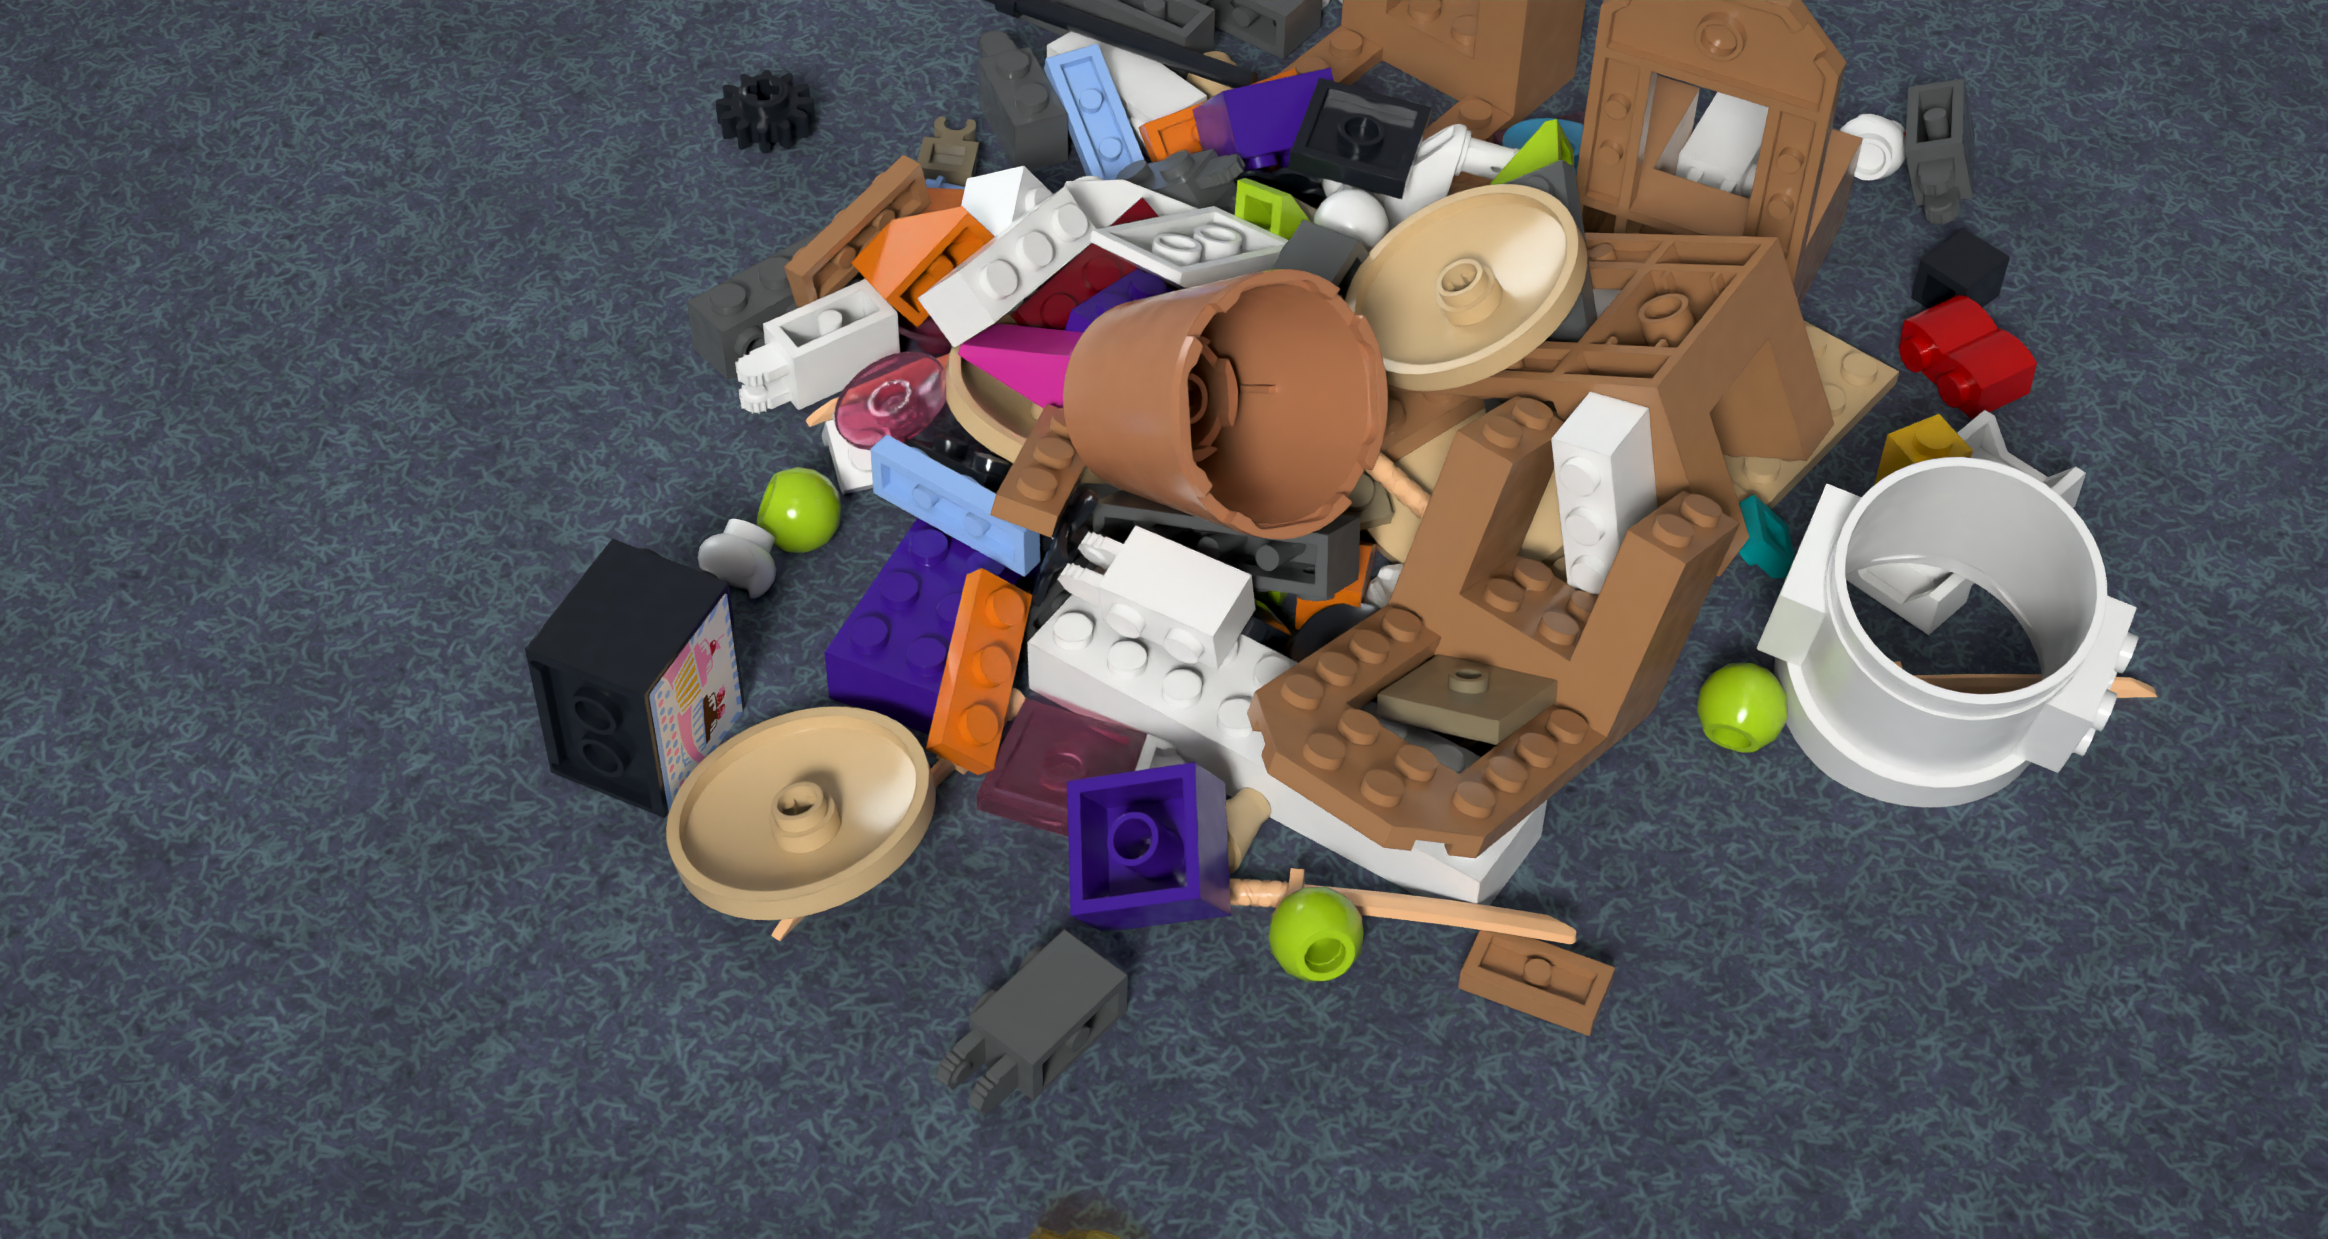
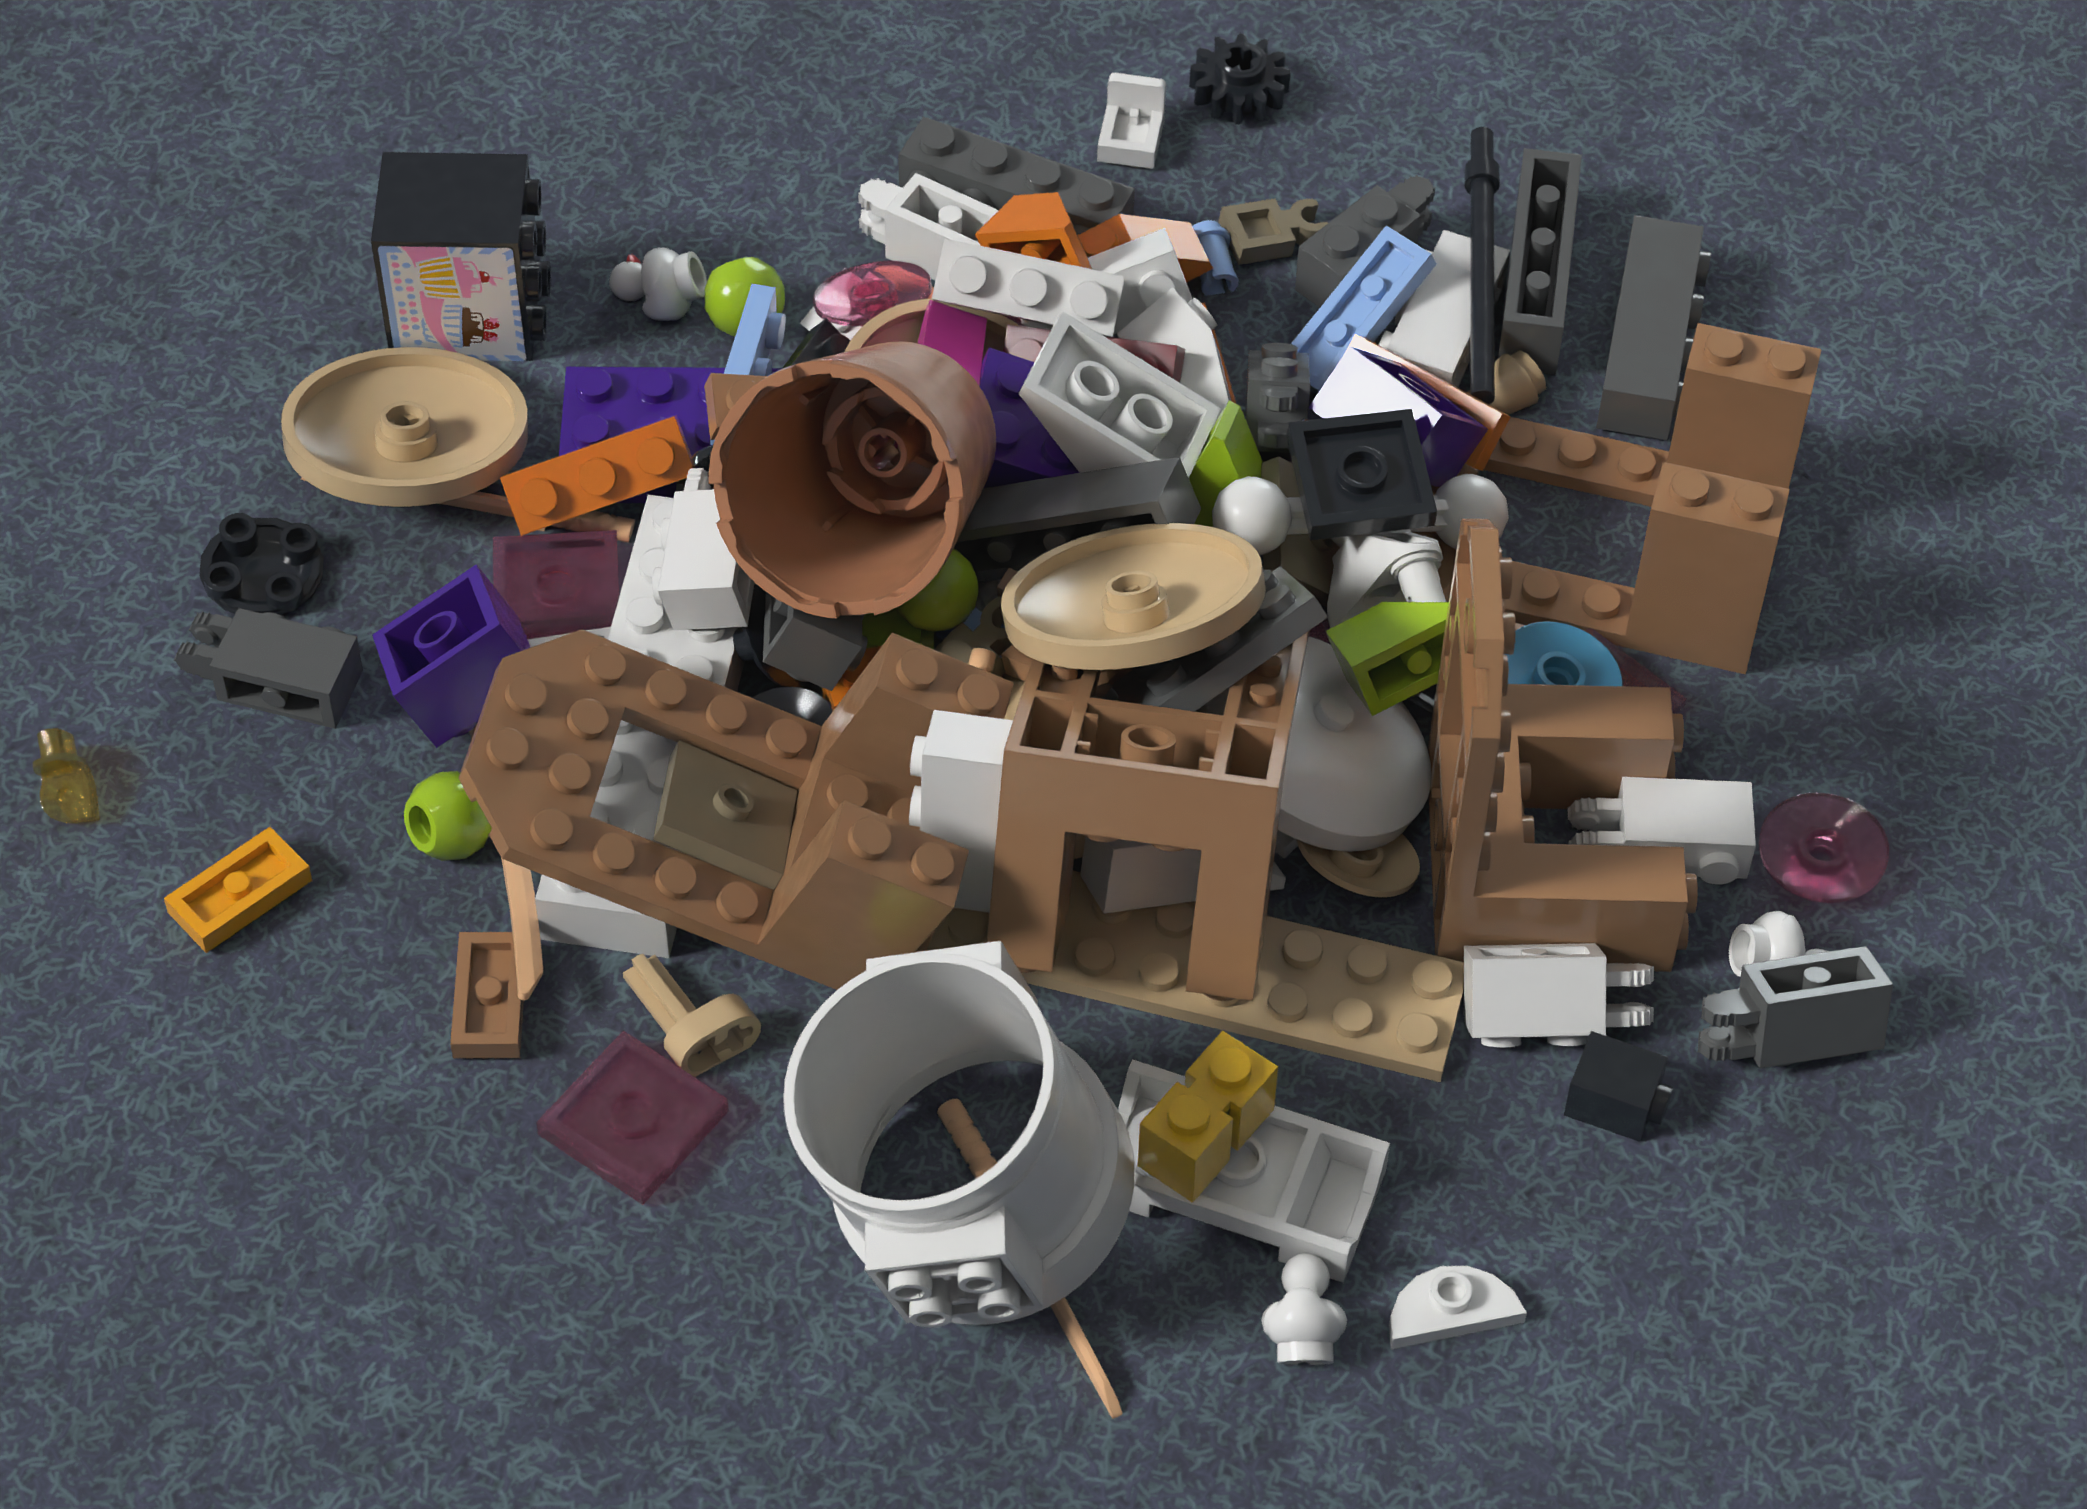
camera: 65 degrees right, 5 degrees up
medium nougat plate [784,154,931,308] -> none
teal plate [1739,494,1795,578] -> none
red brick [1898,295,2037,419] -> none
none -> light orange plate [164,827,312,953]
none -> black dish [200,513,324,615]
none -> clear pink plate [536,1030,729,1205]
none -> tan piece [623,953,761,1078]
none -> white bracket [1097,73,1166,169]
none -> white animal [1262,1253,1347,1365]
none -> white plate [1389,1266,1527,1349]
none -> white hinge [1464,943,1654,1047]

